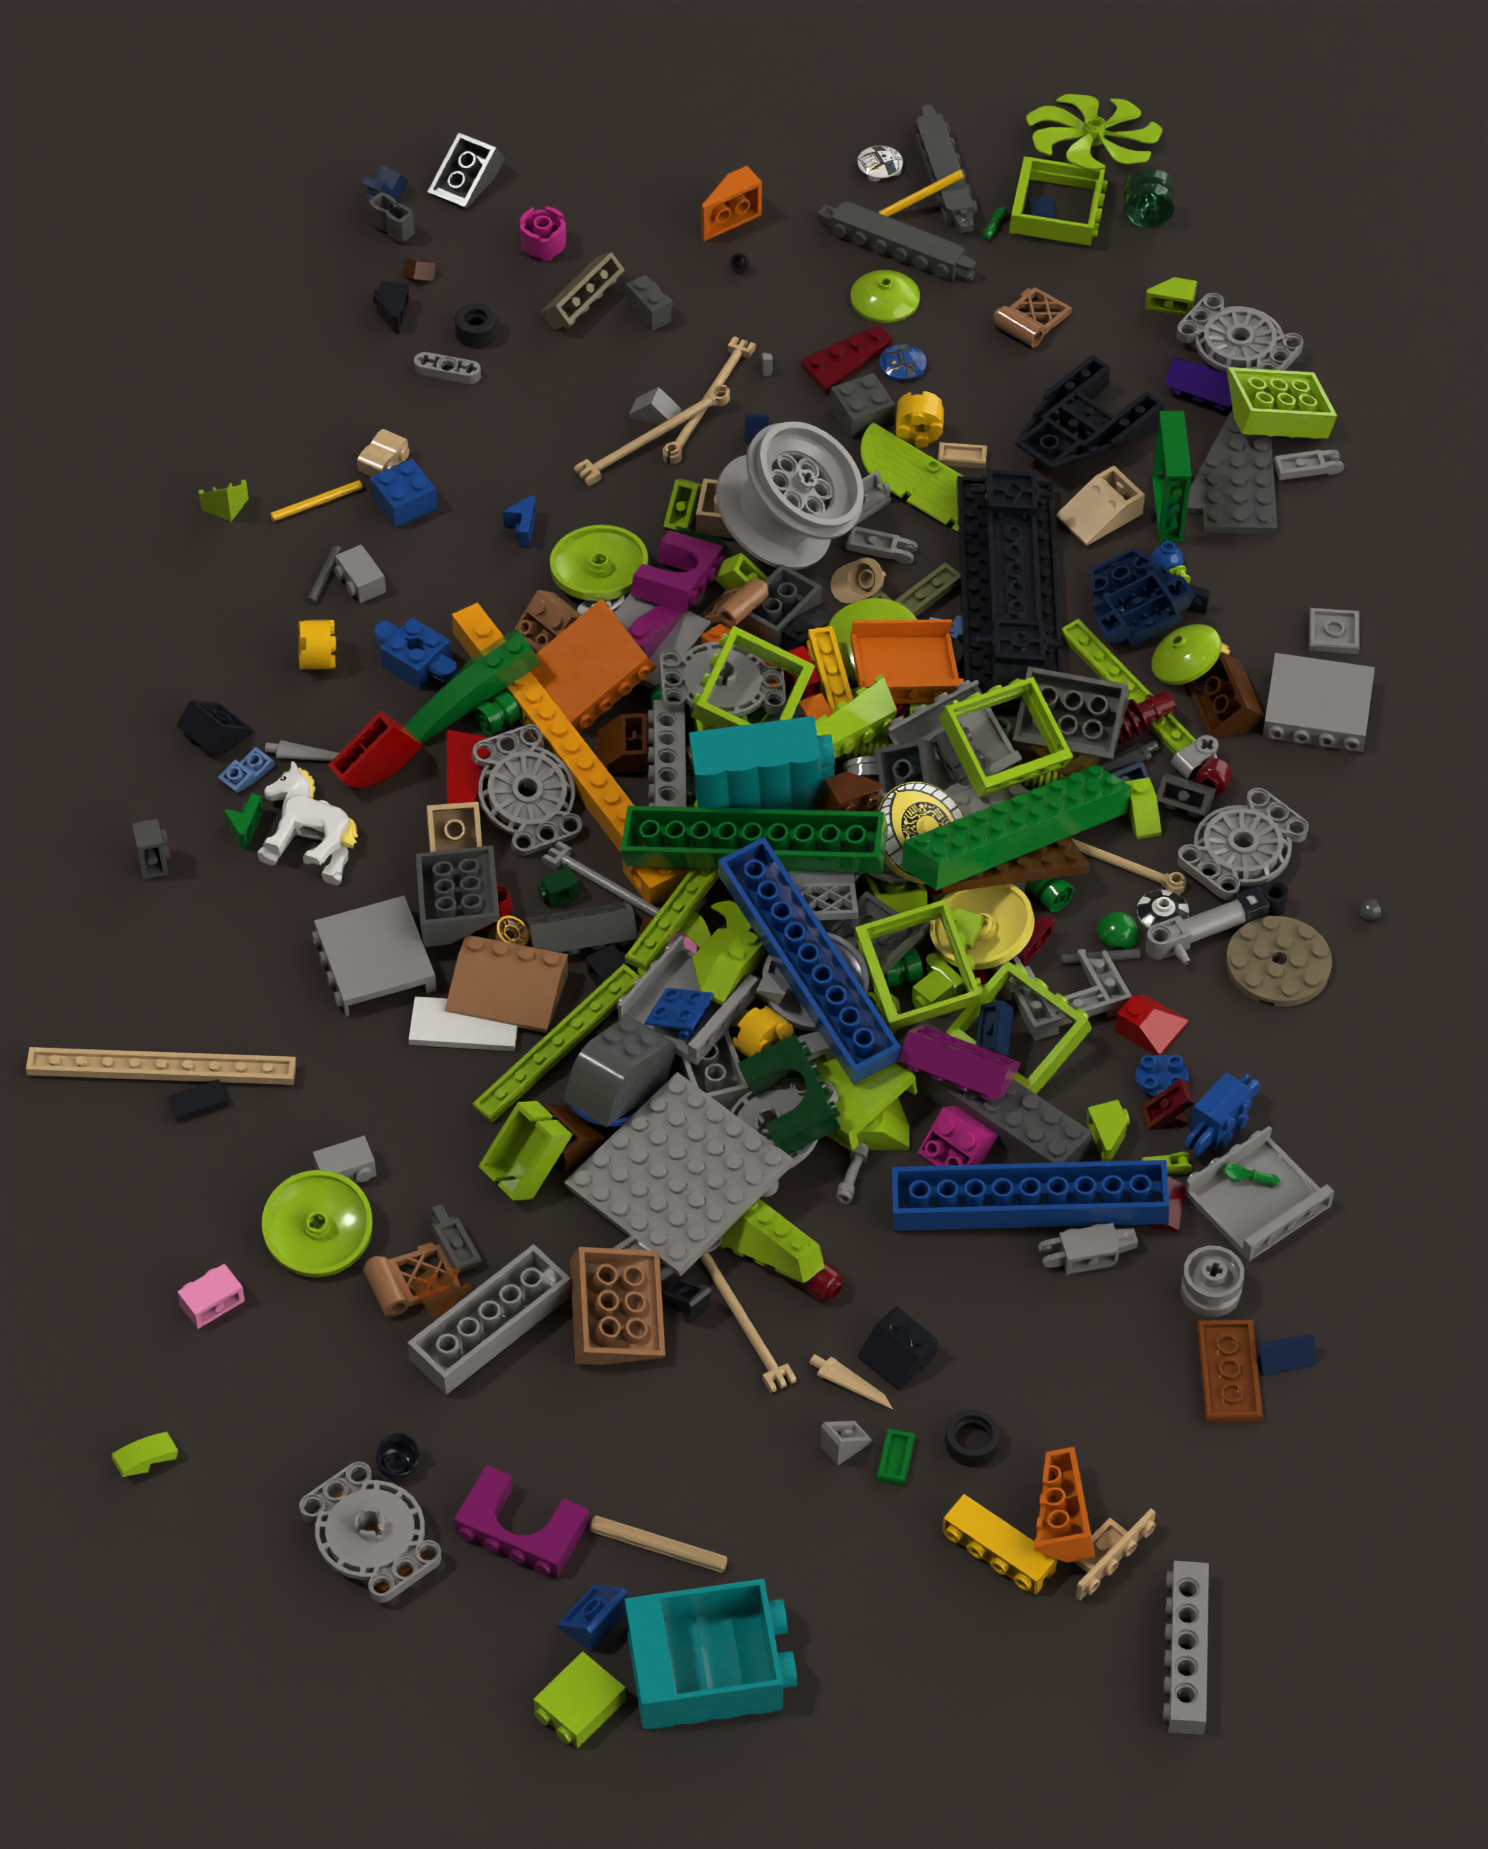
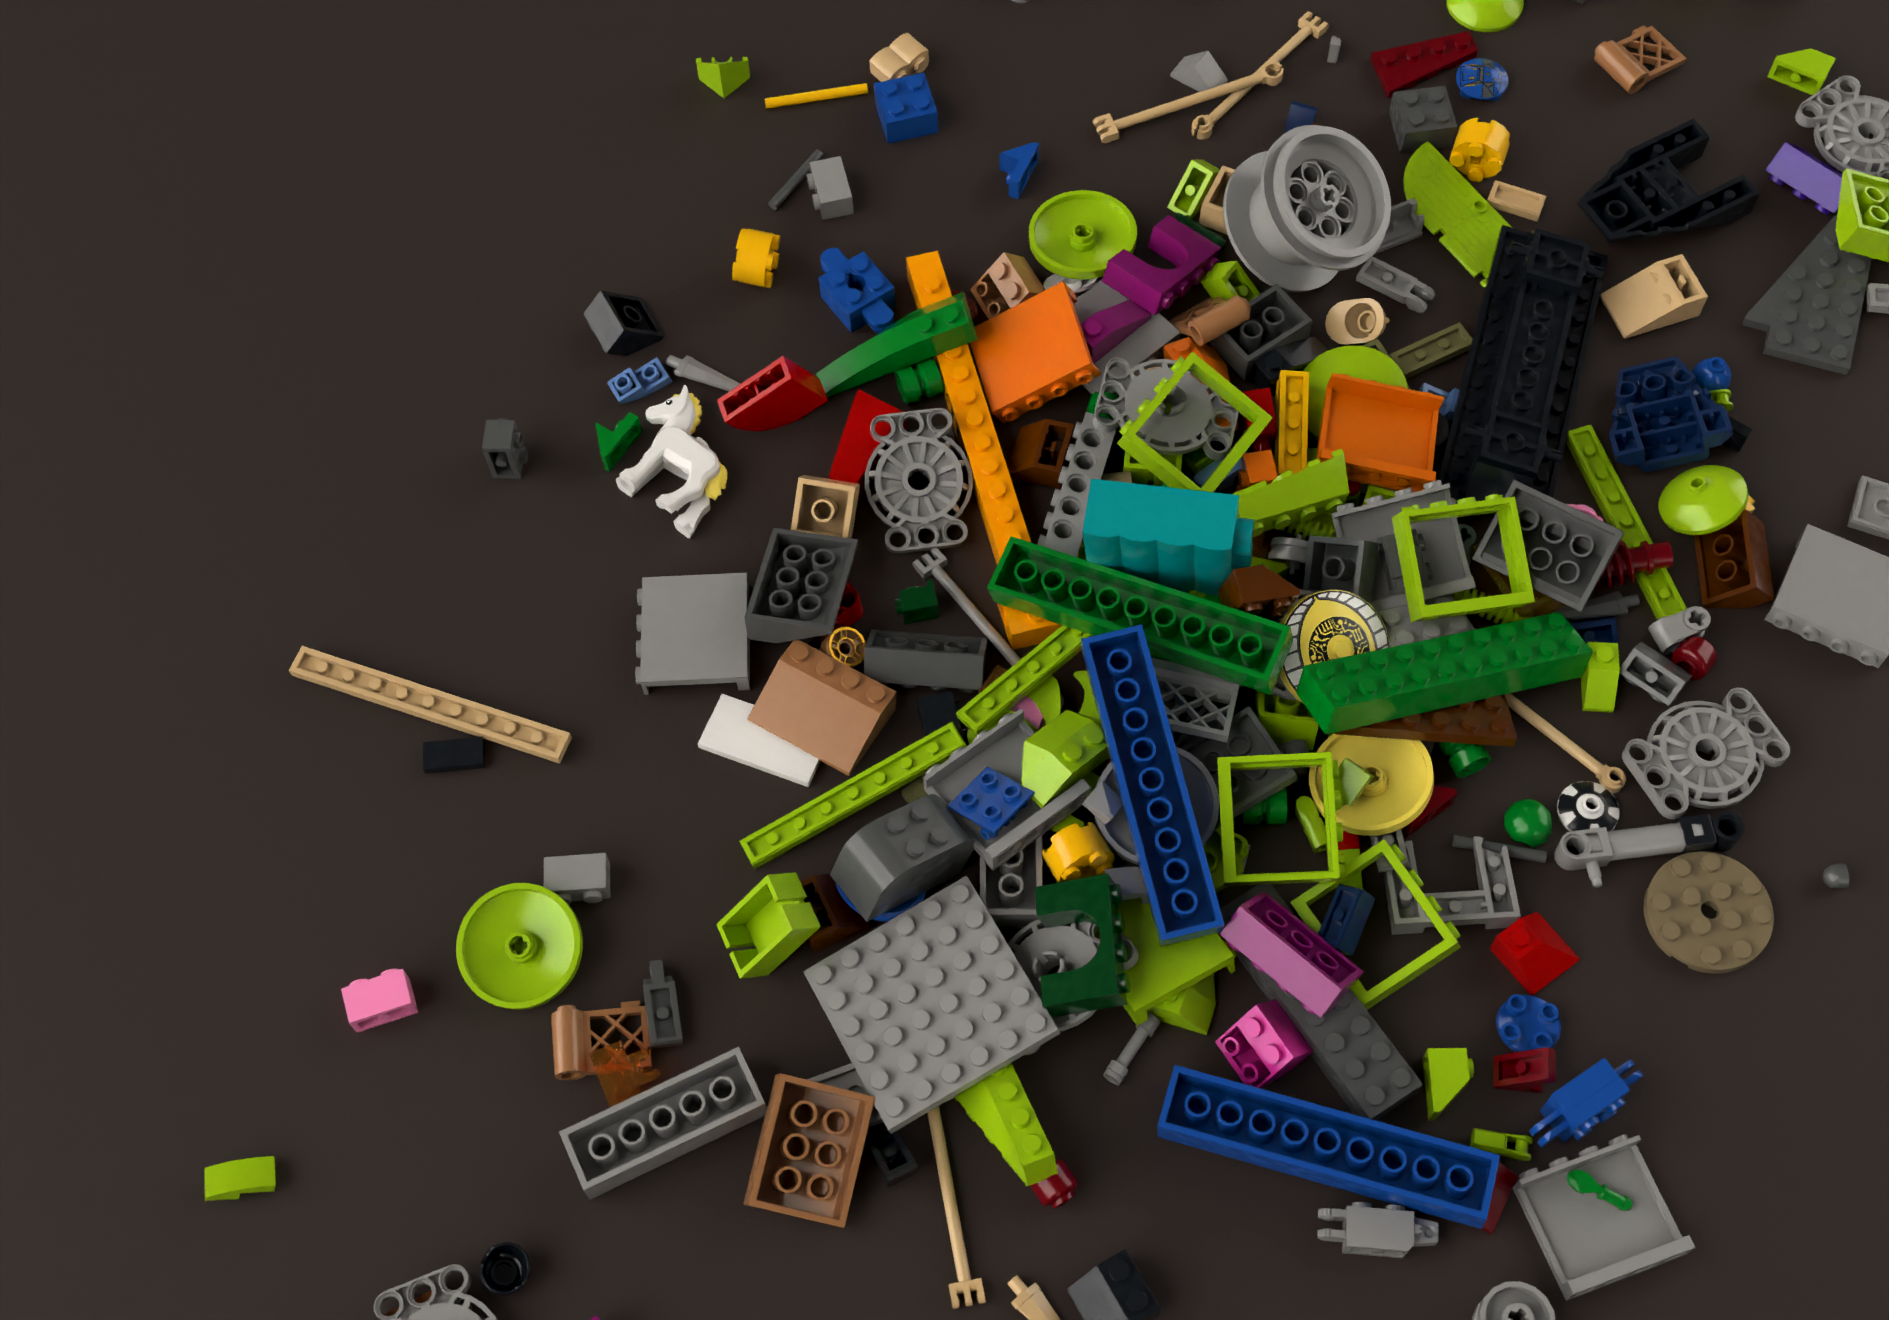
camera: 20 degrees right, 10 degrees up
lime brick [912,969,954,1009] -> none
green window [1152,411,1192,542] -> none

